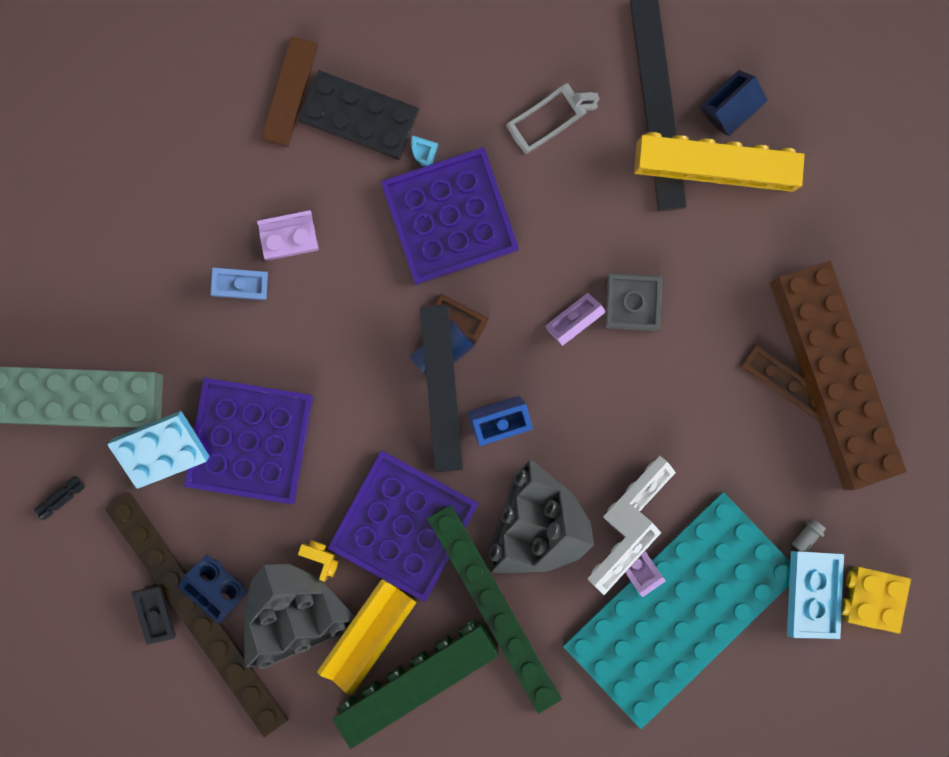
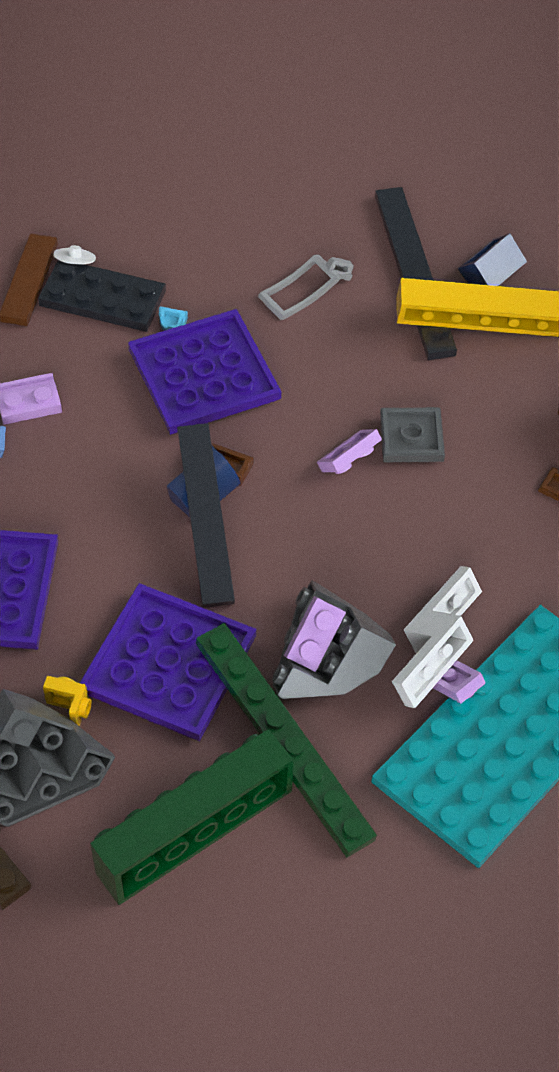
camera: 10 degrees left, 30 degrees down
yellow panel [317,580,417,695] -> none
blue brick [467,395,533,446] -> none
none -> white piece [54,245,96,264]
none -> lavender plate [284,596,346,672]

